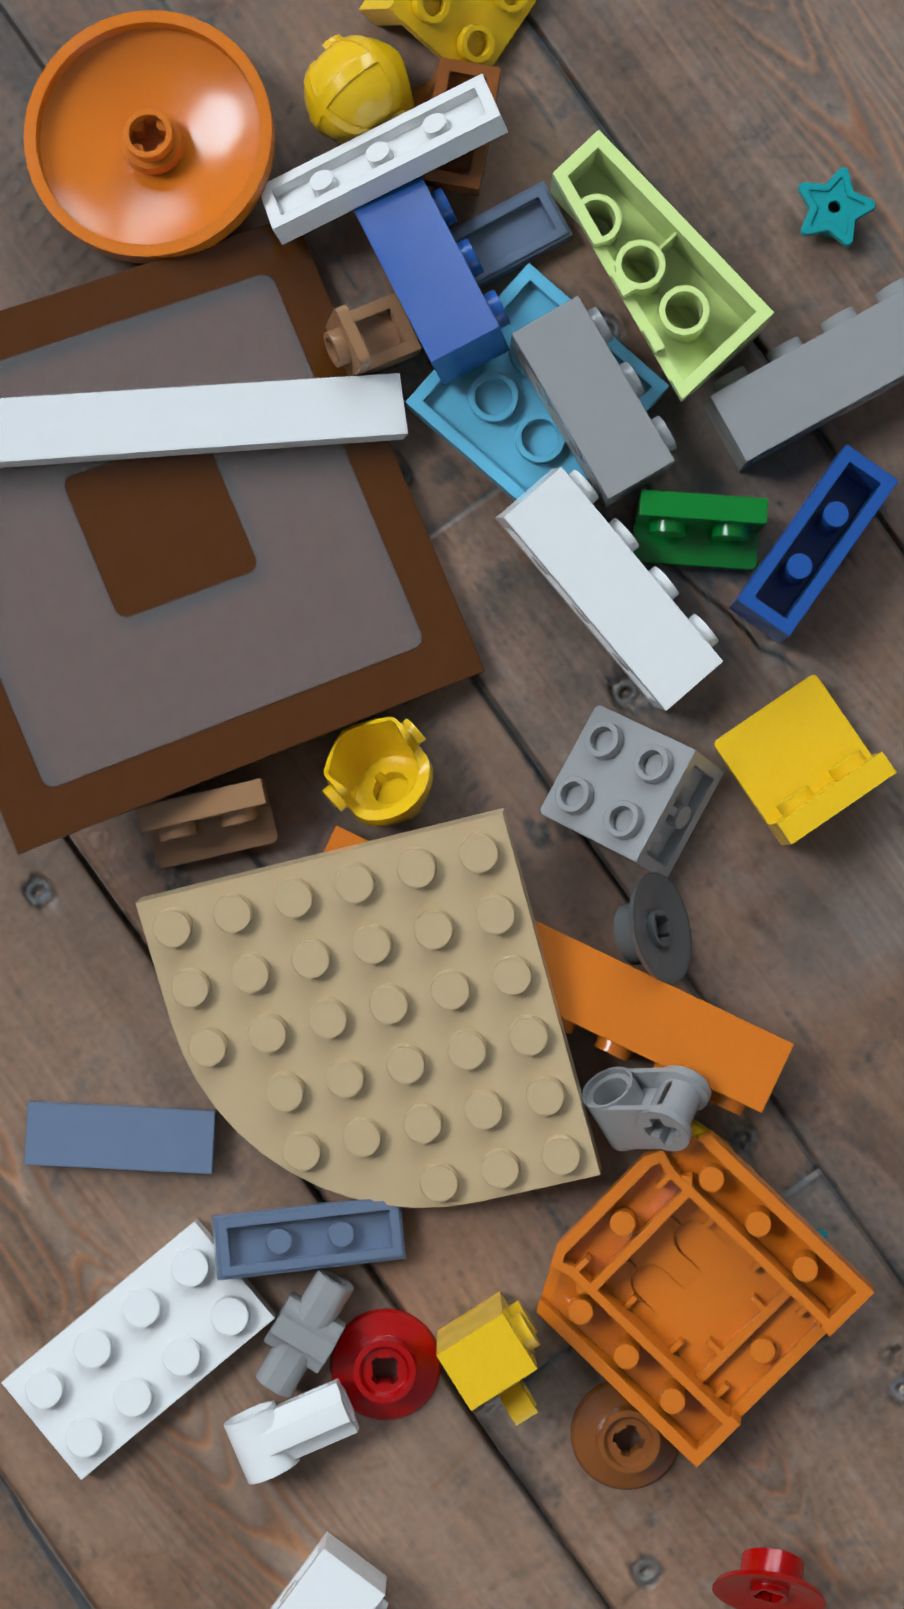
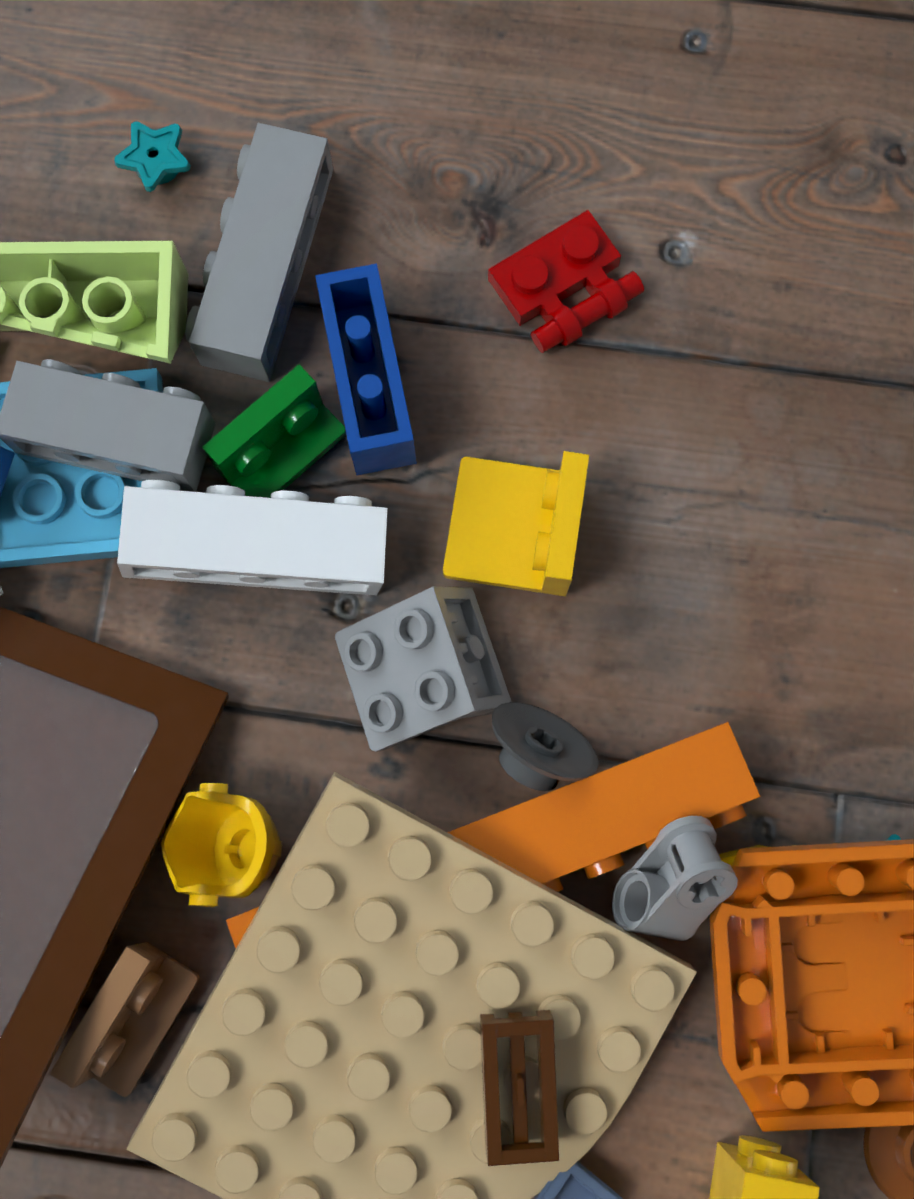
camera: 45 degrees left, 10 degrees down
none -> reddish brown tile [480,1010,559,1166]

